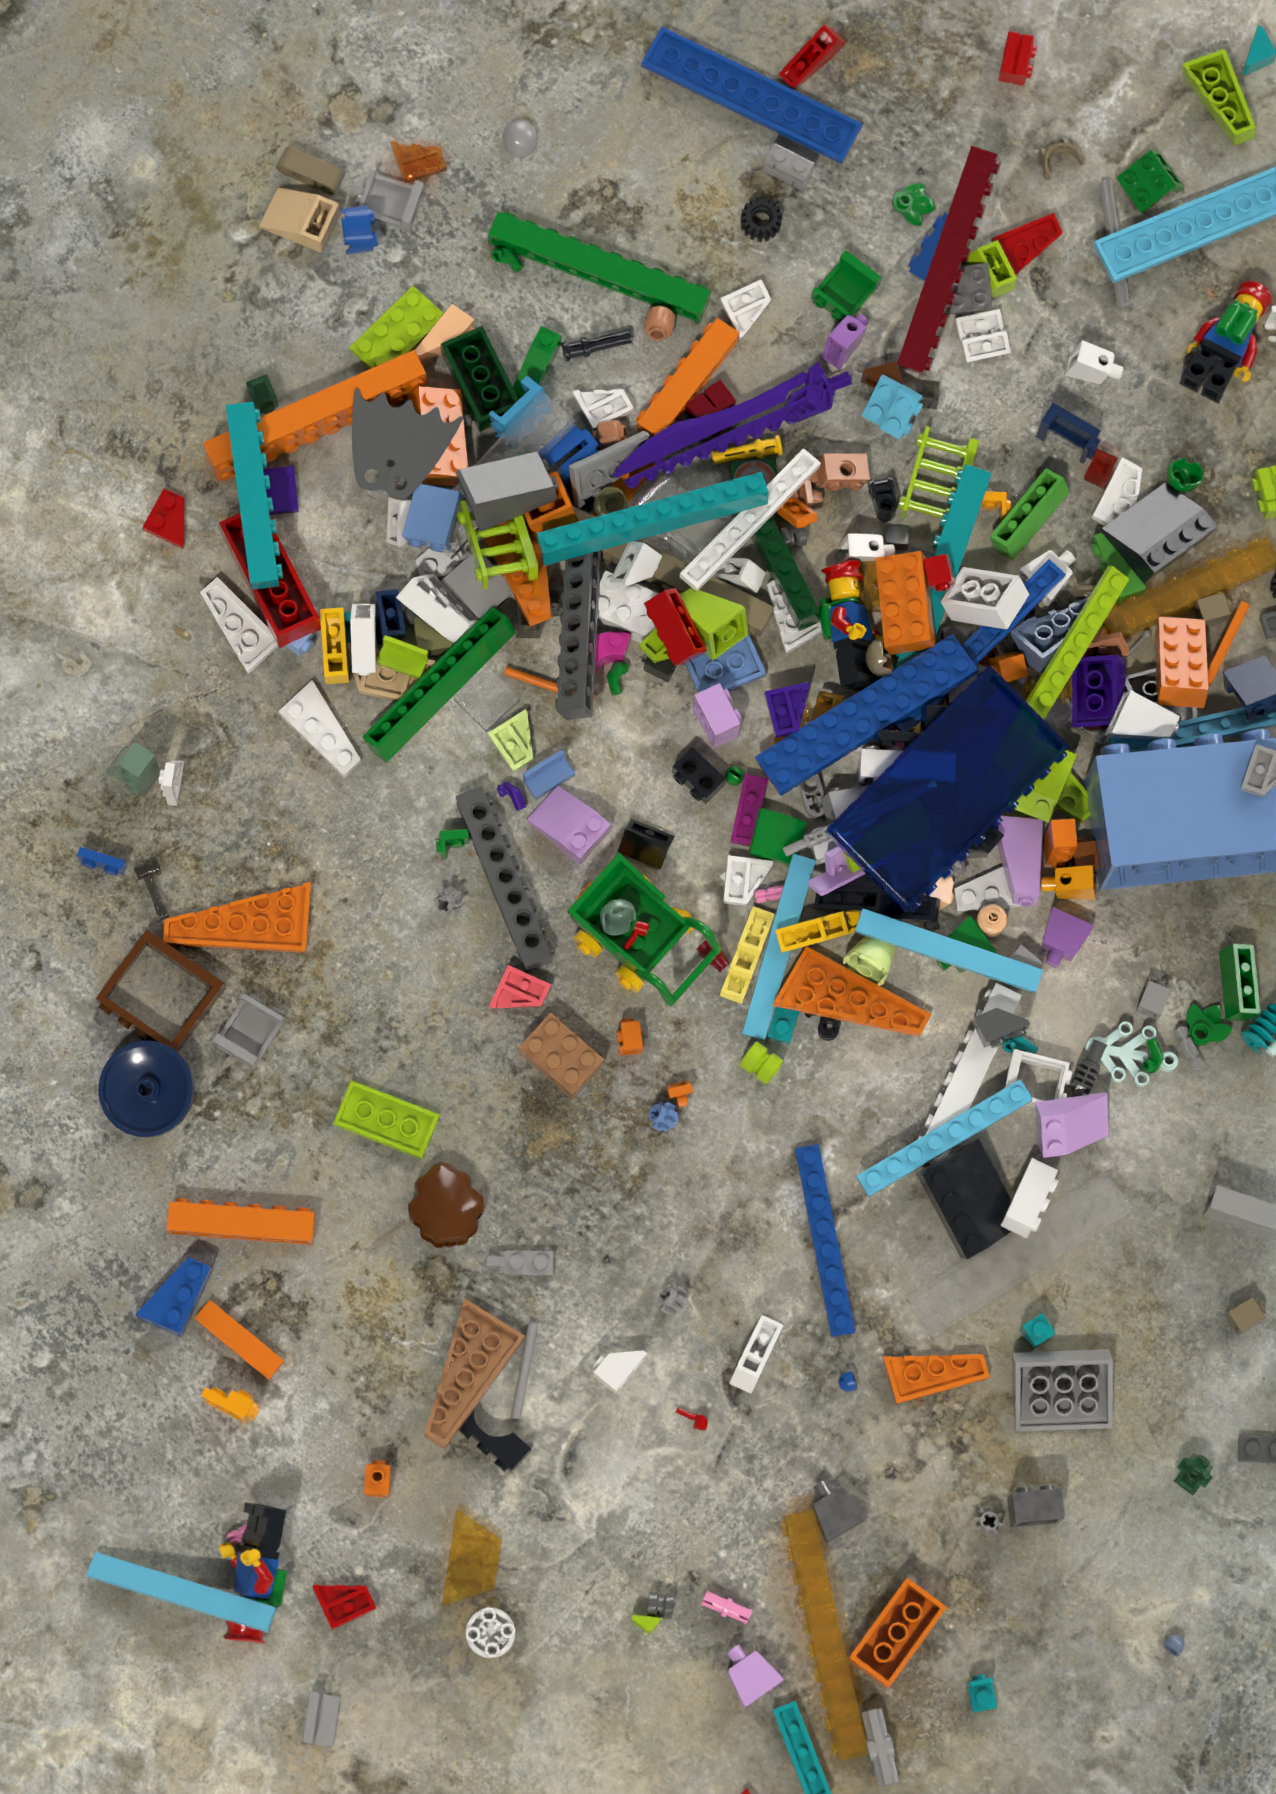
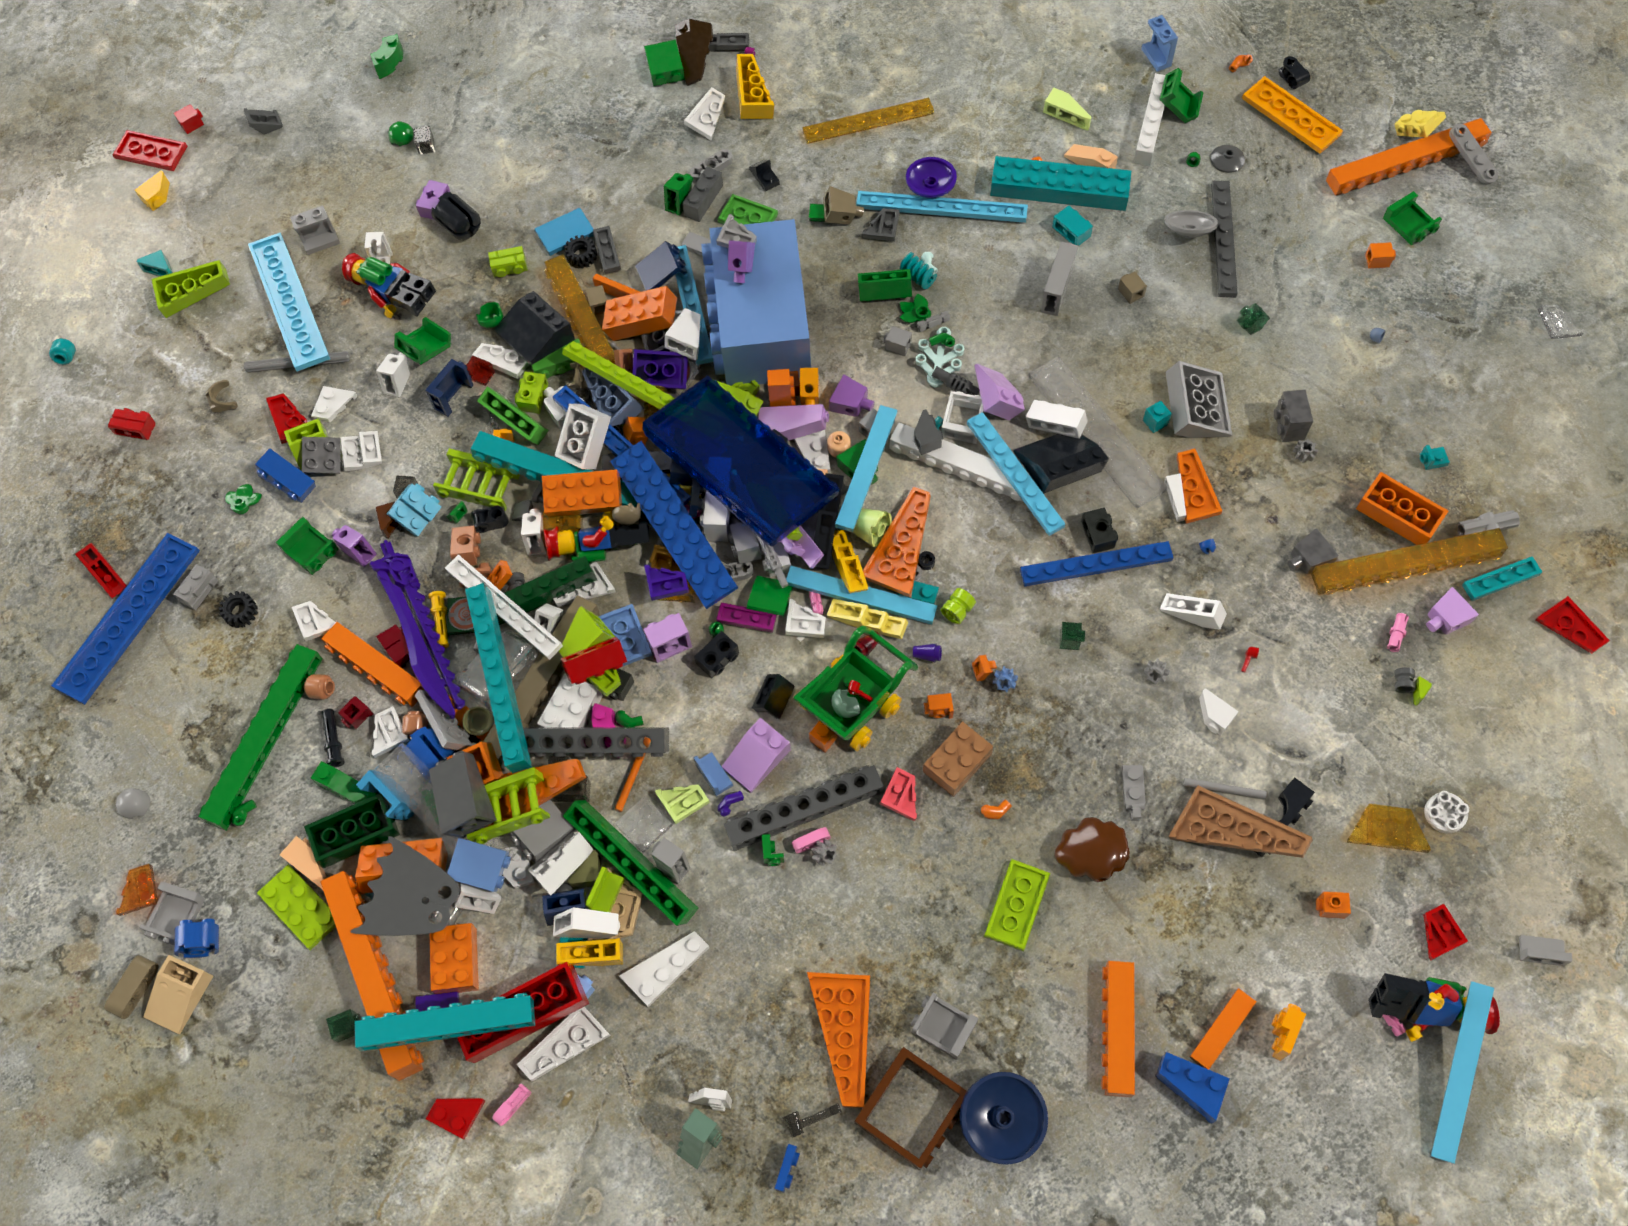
camera: 80 degrees left, 10 degrees down
white slope [610,541,662,586] -> none
dark red brick [897,146,1001,376] -> none
red brick [923,554,955,592] -> none
green bracket [1117,149,1184,213] -> none
none -> white wing [311,386,357,423]
none -> dark red brick [338,696,374,729]
none -> green panel [394,317,451,365]
none -> orange brick [430,923,479,994]
none -> green slope [446,501,468,524]
none -> bright pink piece [492,1083,532,1126]
none -> lime brick [515,371,549,414]
none -> light grey brick [652,837,690,884]
none -> medium lavender torso [728,240,755,283]
none -> bright pink beam [792,827,831,853]
none -> dark purple cone [913,643,942,663]
none -> orange arm [981,800,1012,820]
none -> clear green brick [1059,622,1085,650]
none -> pearl dark grey brick [1081,507,1118,553]
none -> white piece [1164,473,1186,522]

